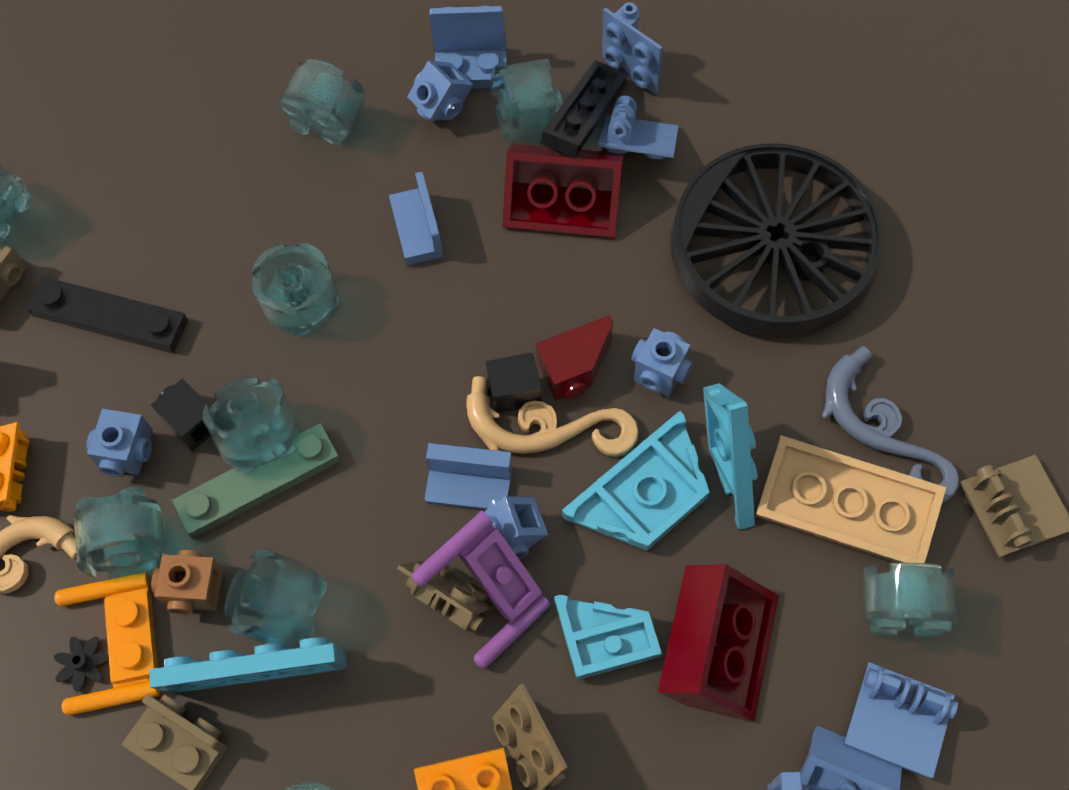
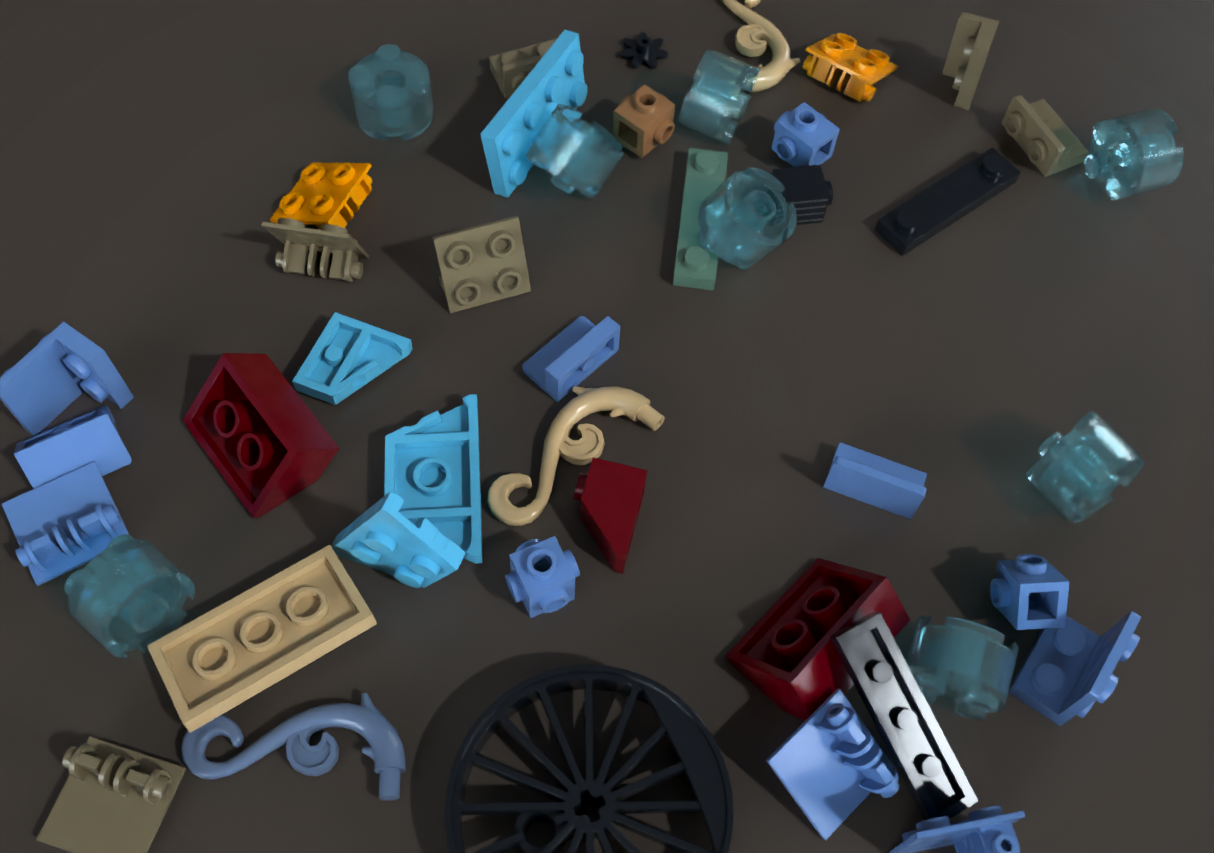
camera: 120 degrees right, 5 degrees down
light orange plate [54,572,161,716] -> none
clear light blue brick [252,242,339,336] -> none
medium lavender plate [412,511,551,668] -> none
medium blue brick [484,496,548,559] -> none
black panel [485,353,542,413] -> none

